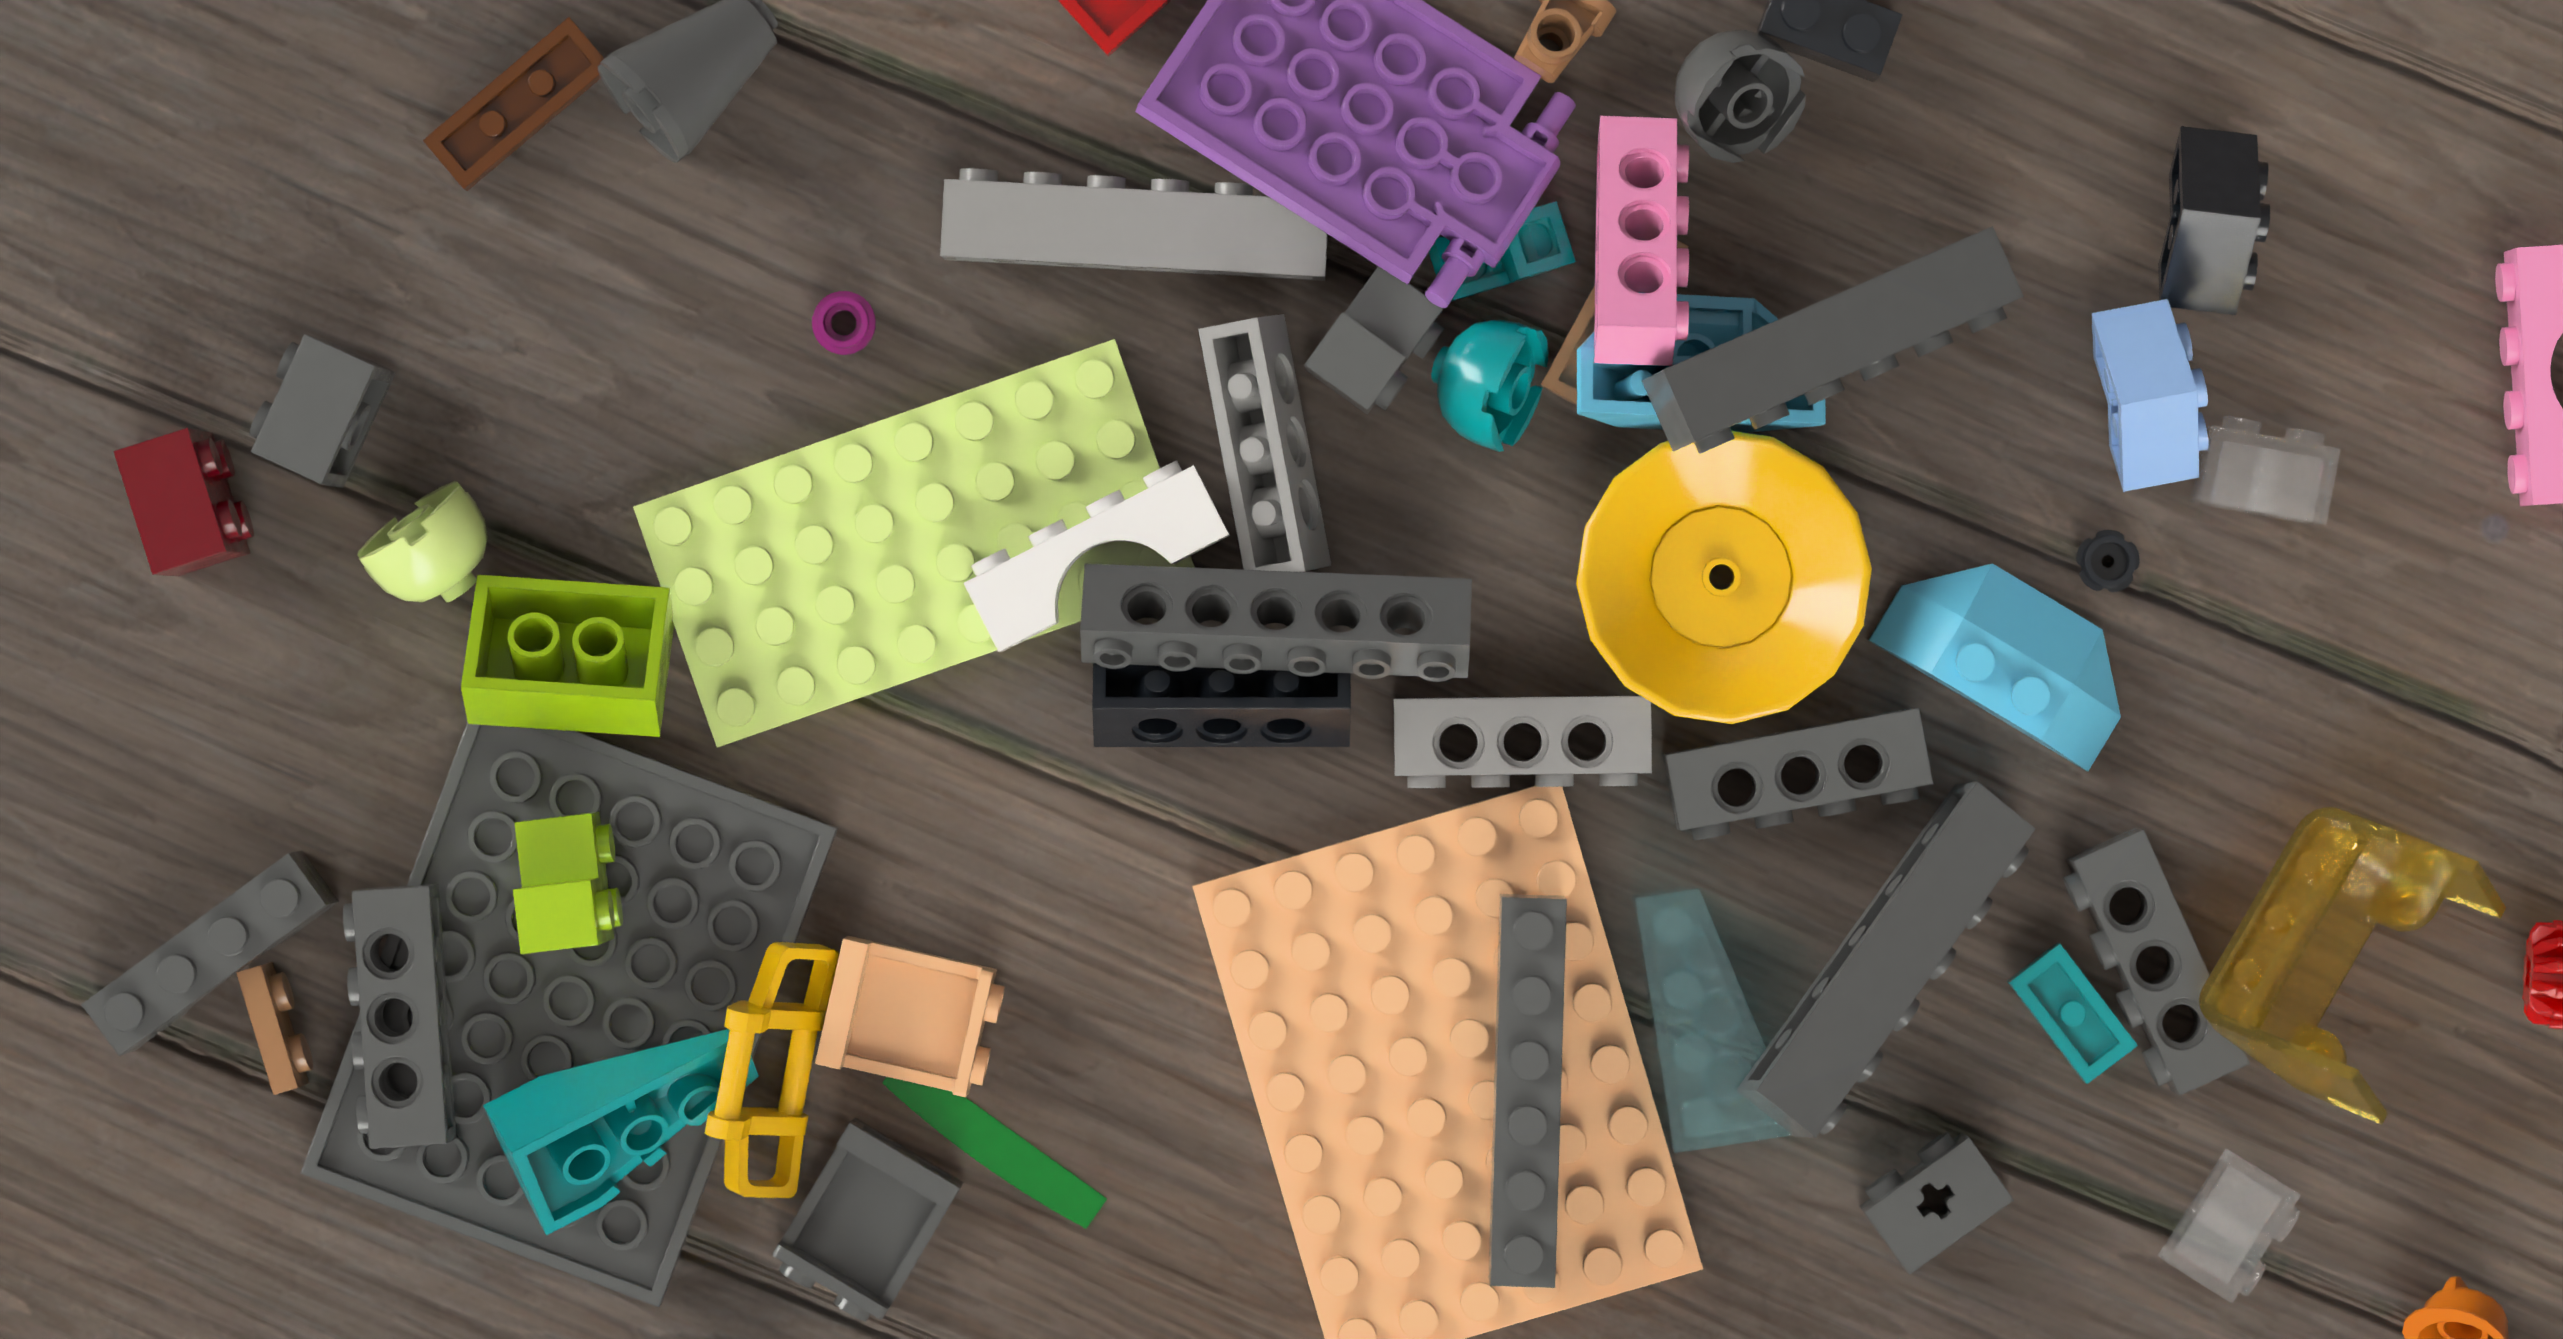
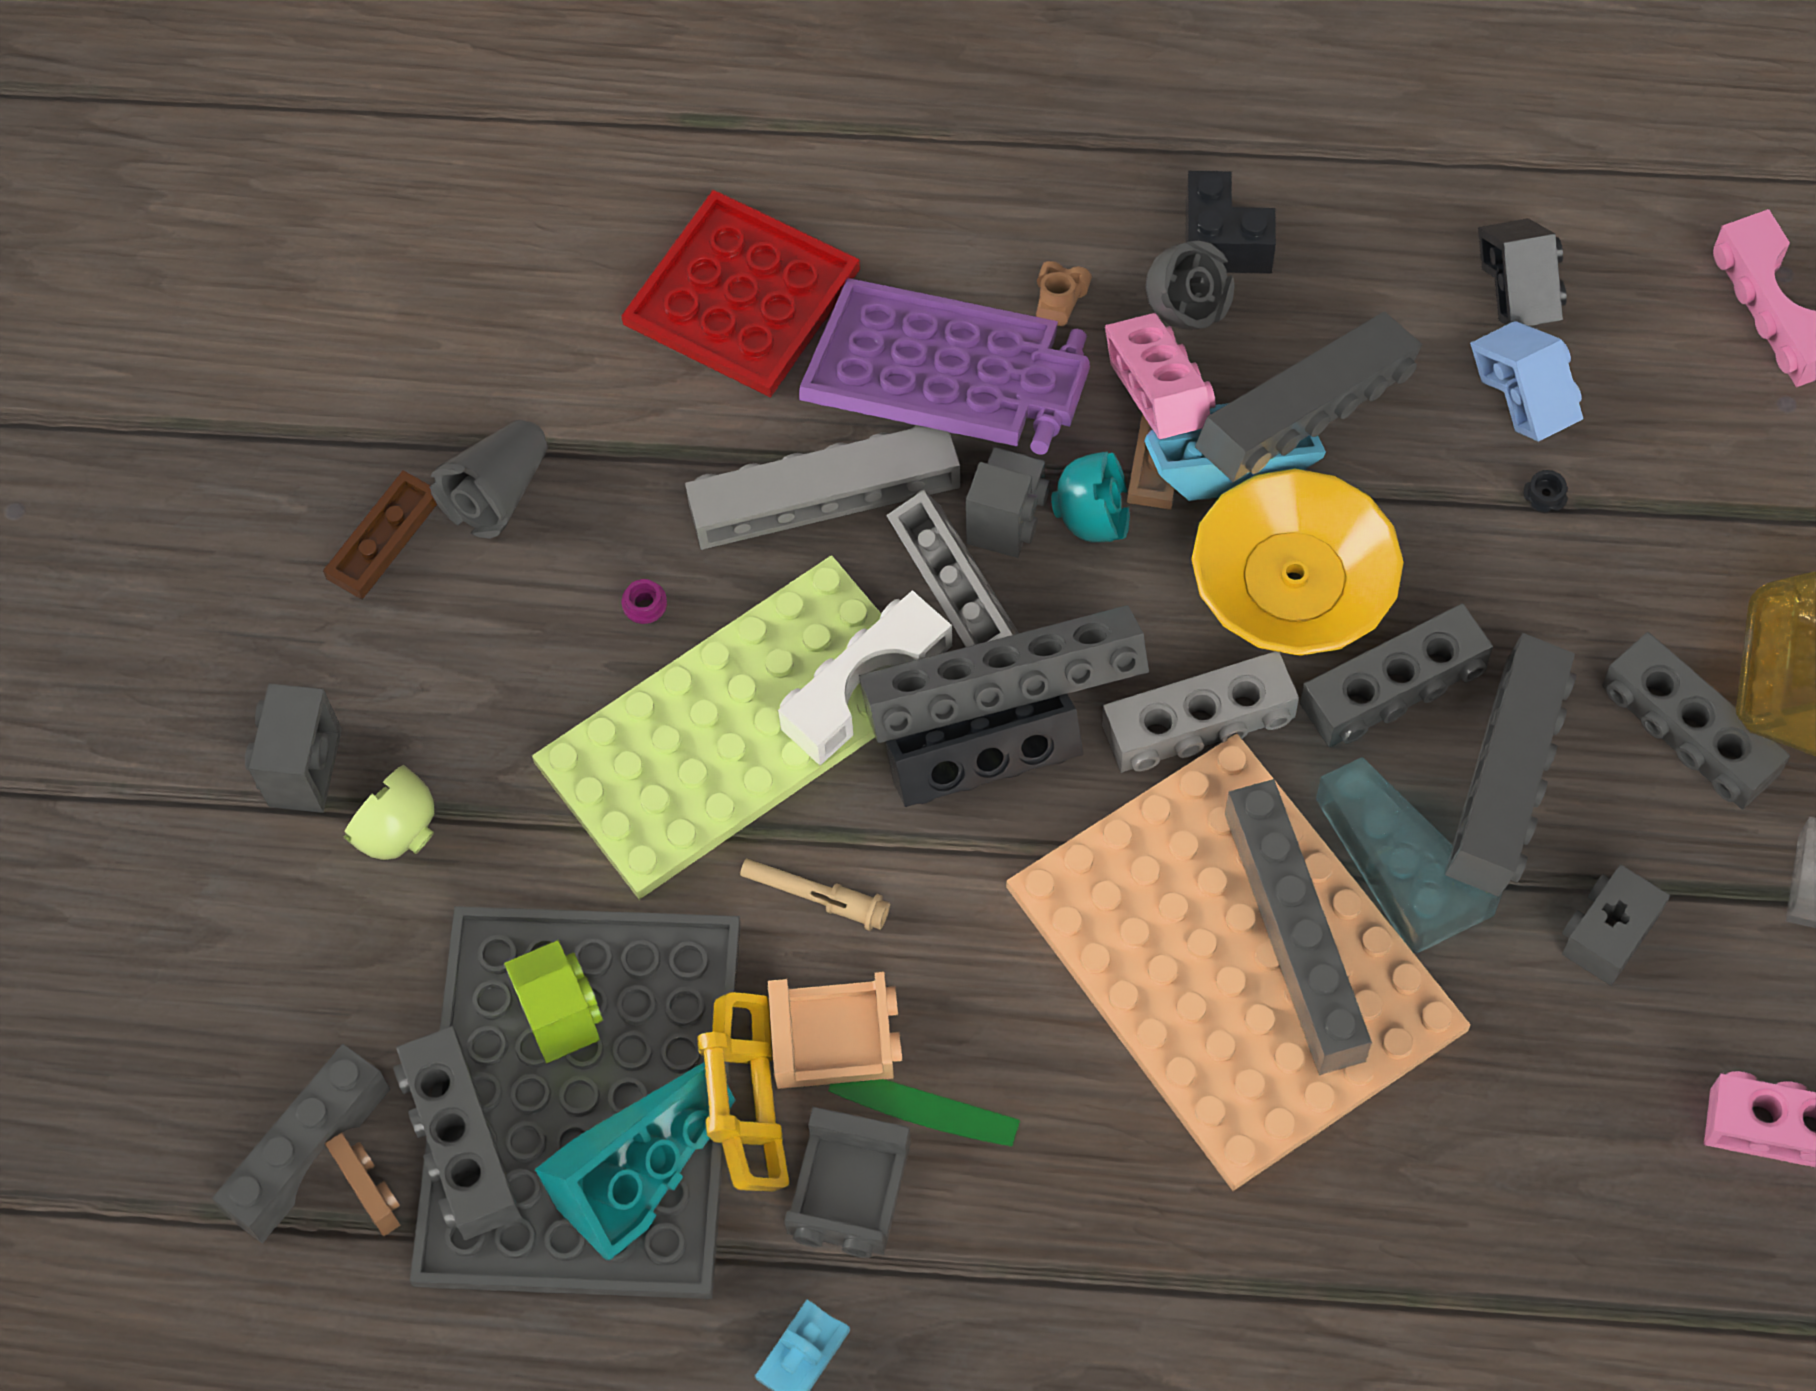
camera: 20 degrees left, 25 degrees down
dark red brick [113,428,254,576] -> none
lime brick [461,575,674,737] -> none
teal slope [1429,201,1576,302] -> none
medium azure wedge [1868,563,2121,772] -> none
teal plate [2007,942,2138,1084] -> none
clear brick [2190,416,2341,526] -> none
none -> tan pin [740,858,890,931]

